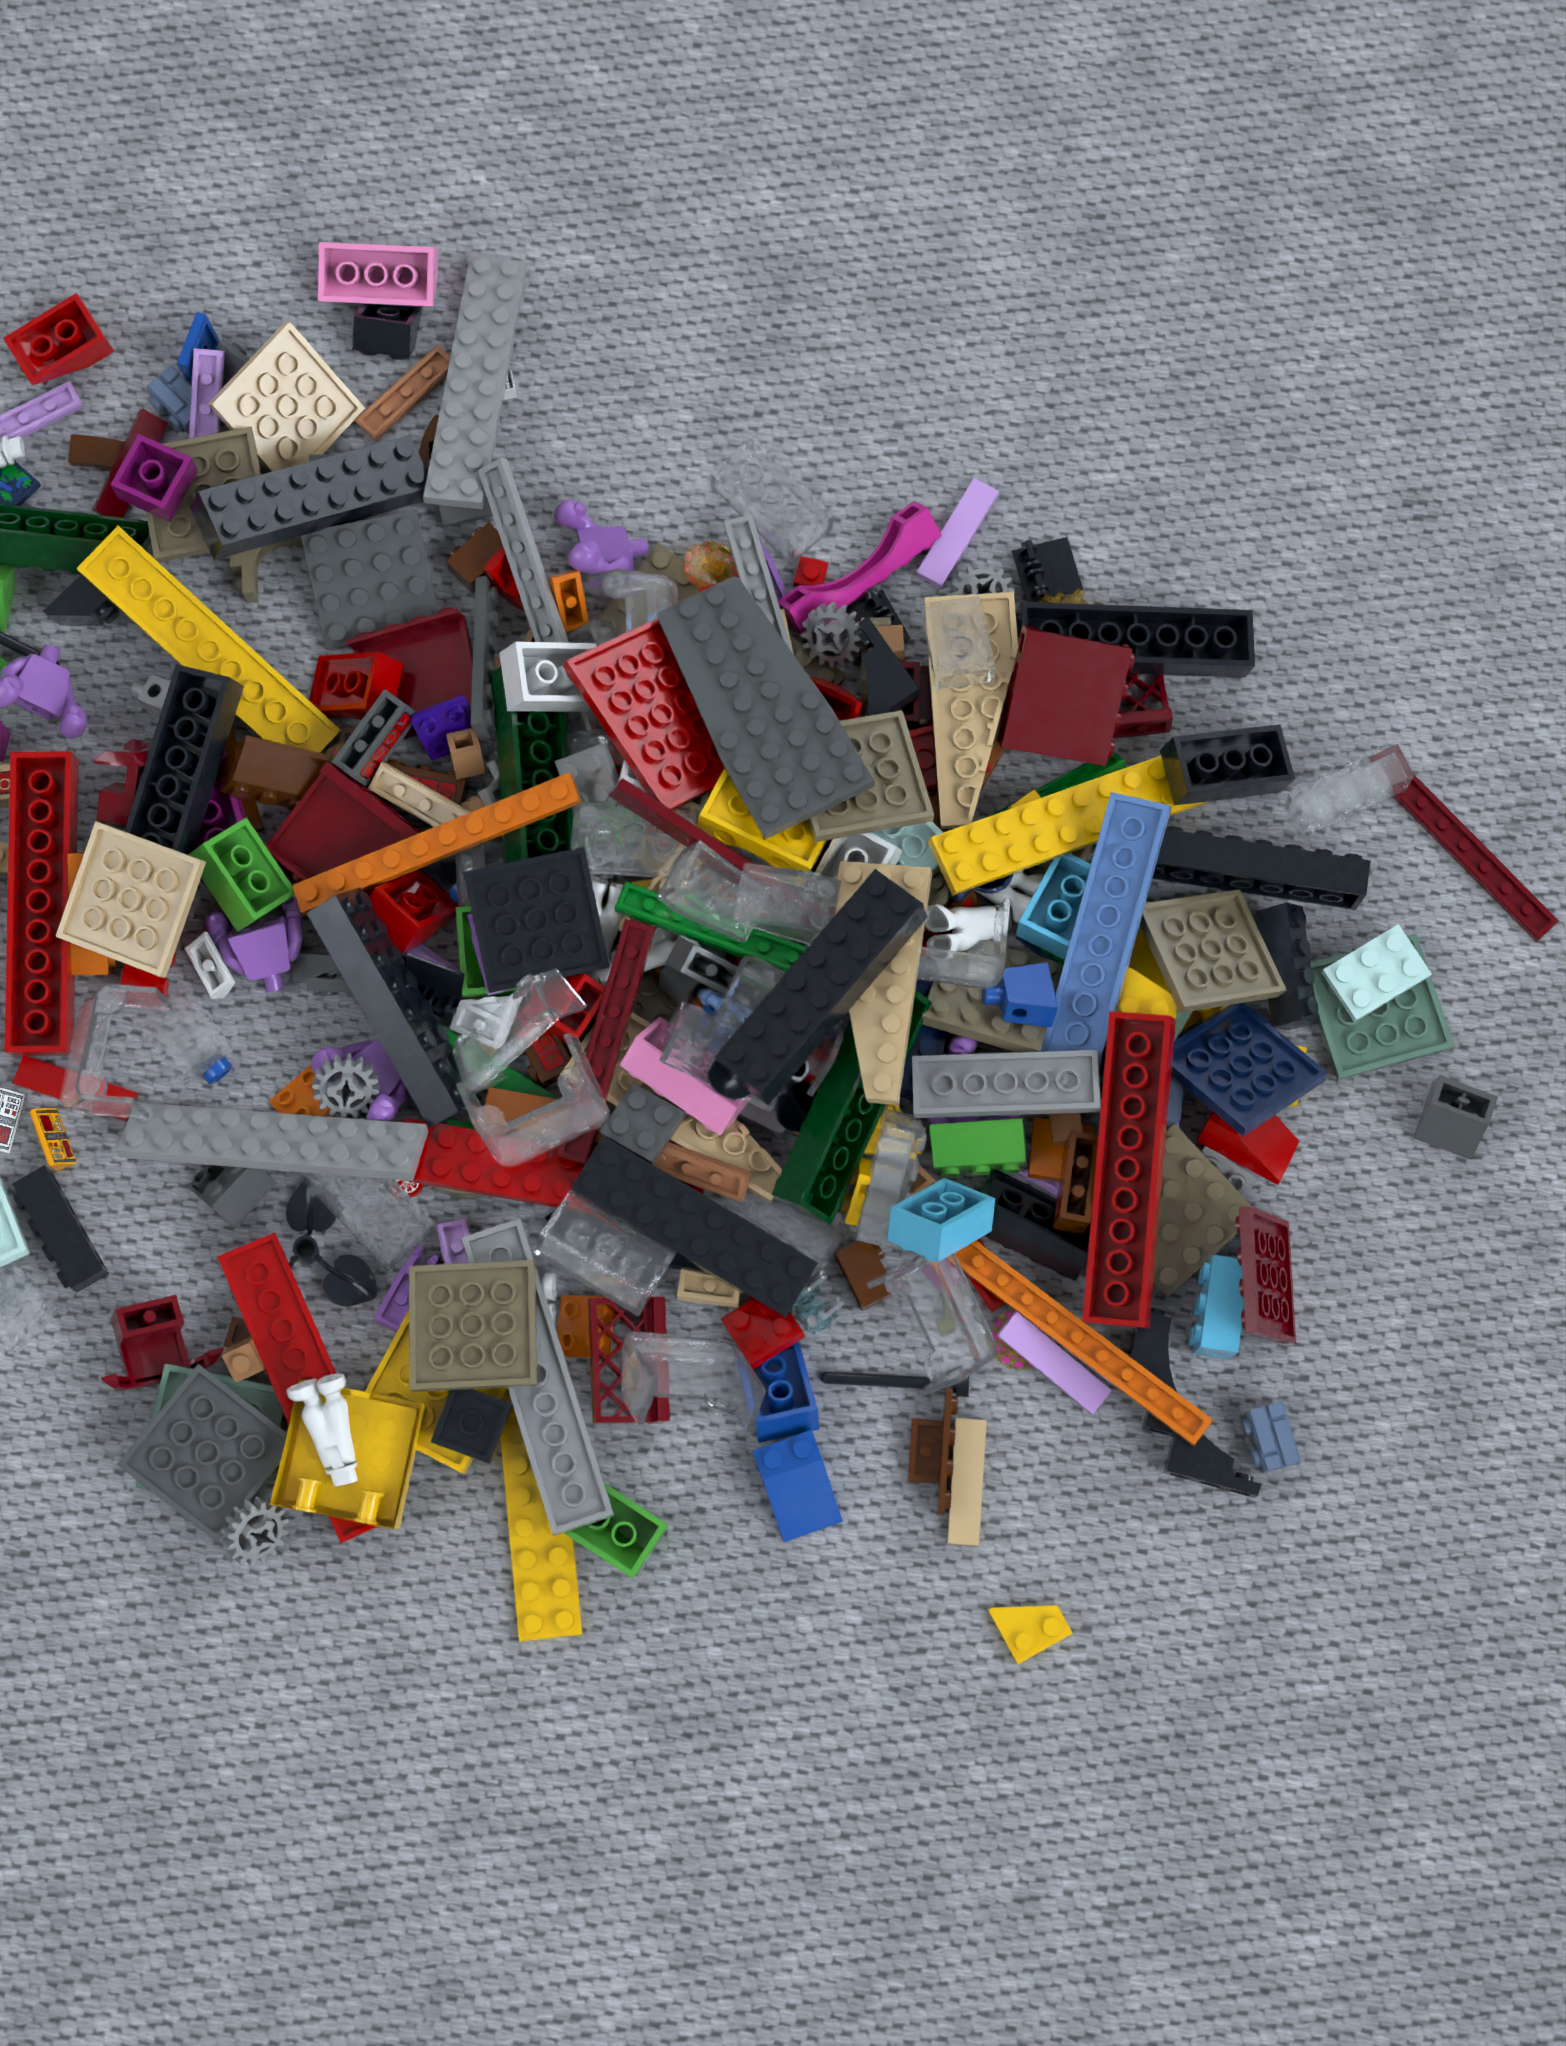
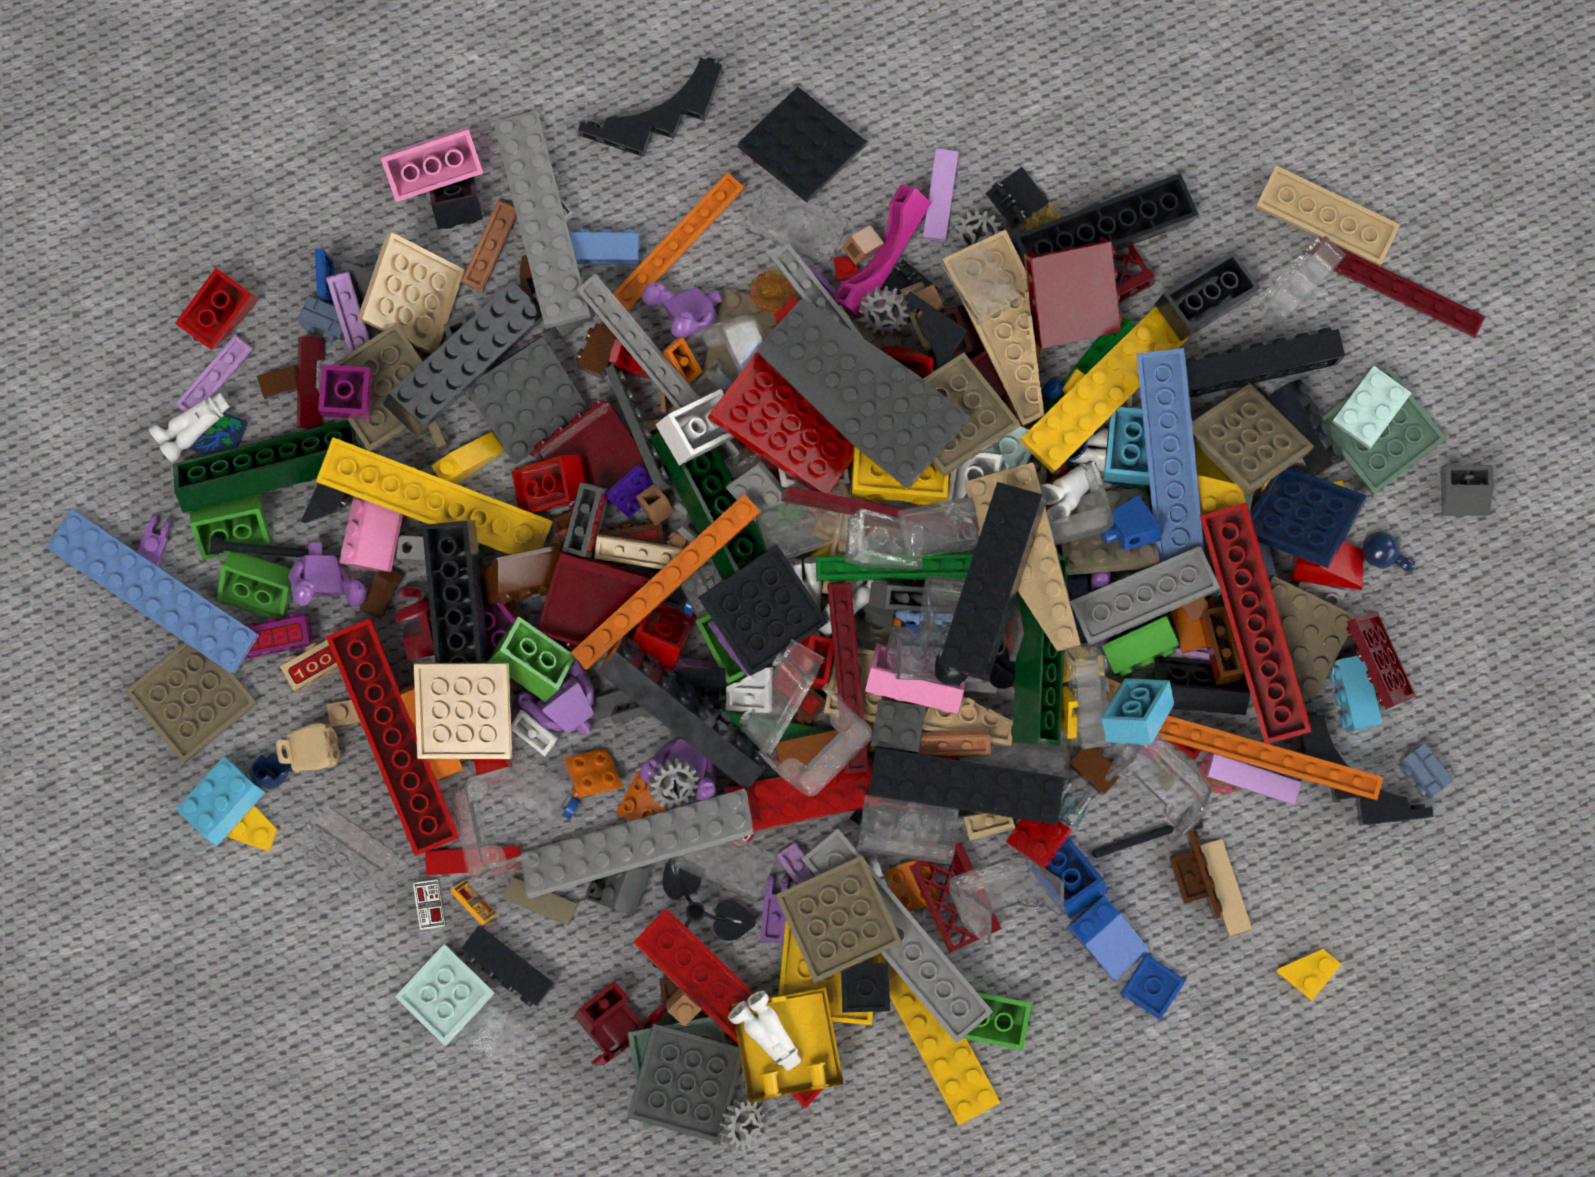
camera: 20 degrees left, 5 degrees up
none -> bright pink slope [339,496,403,572]
none -> reddish brown slope [360,570,403,620]
none -> yellow slope [431,432,505,484]
none -> dark tan tile [503,877,578,926]
none -> orange hinge [563,748,623,799]
none -> medium blue brick [569,229,640,265]
none -> black arch [578,58,723,157]
none -> orange plate [613,172,745,312]
none -> black plate [738,86,867,203]
none -> medium nougat brick [842,225,884,265]
none -> blue tile [1041,378,1063,402]
none -> blue tile [1120,954,1186,1020]
none -> tan plate [1255,165,1400,266]
none -> dark blue hair [1362,531,1415,572]

